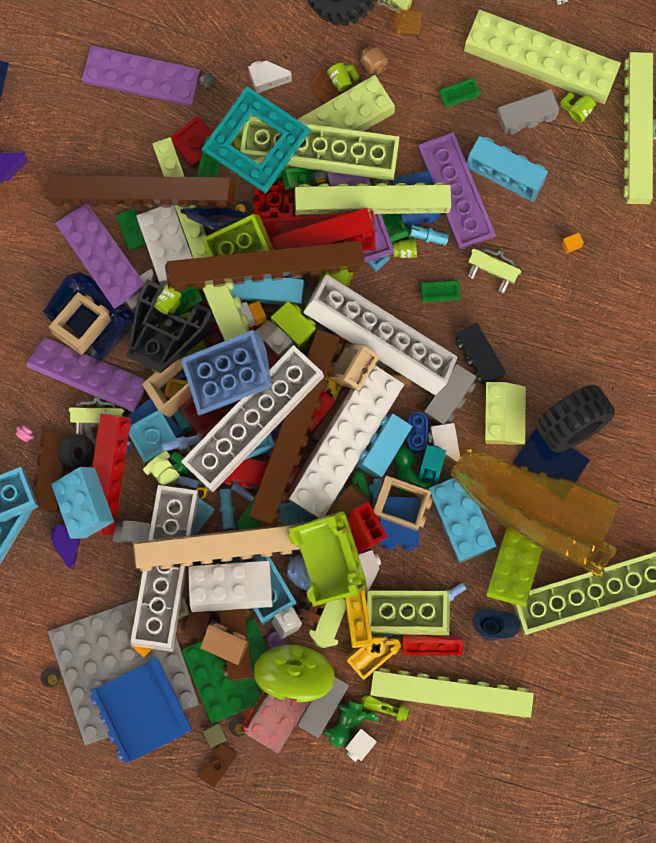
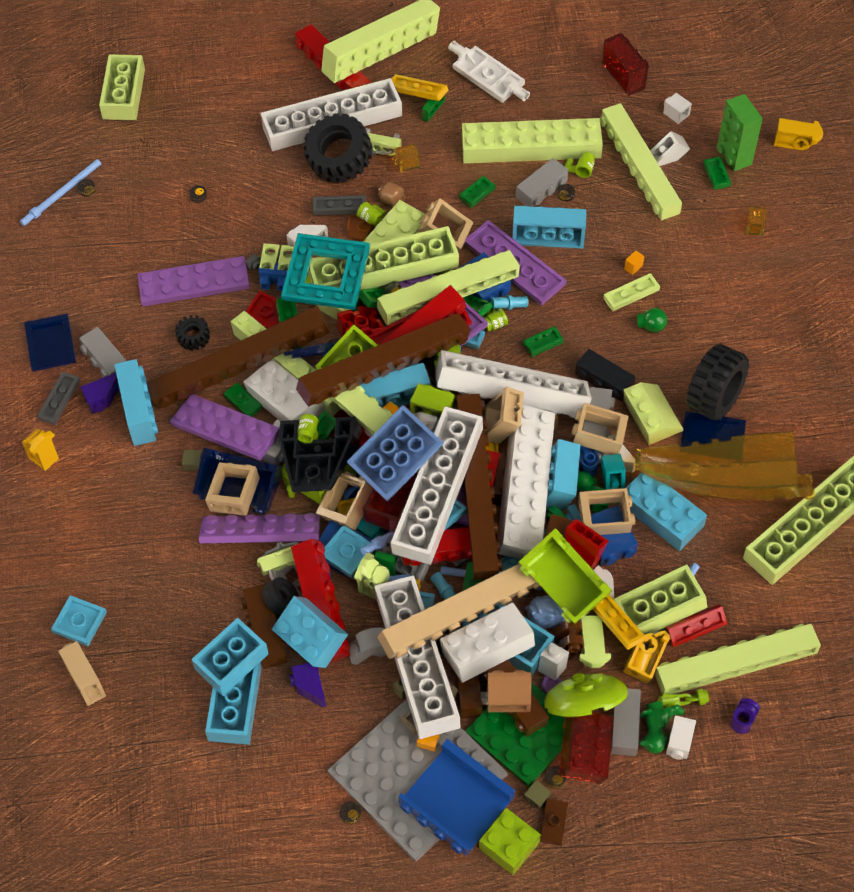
camera: 25 degrees left, 20 degrees down
bright pink plate [15,425,34,442] -> none
yellowish green piece [468,249,521,293] -> none
dark blue piece [472,609,521,641] -> none
lime plate [487,527,545,607] -> none
none -> light grey brick [79,327,126,378]
none -> medium azure brick [114,359,158,446]
none -> black tyre [175,315,210,351]
none -> olive piece [182,450,203,471]
none -> hips [258,243,294,291]
none -> dark grey plate [313,195,366,215]
none -> tan window [418,198,473,251]
none -> lime brick [479,808,541,875]
none -> clear smoke tile [557,184,575,202]
none -> tan window [571,403,629,455]
none -> yellowish green plate [603,273,660,312]
none -> green piece [637,307,668,333]
none -> dark purple piece [731,698,760,734]

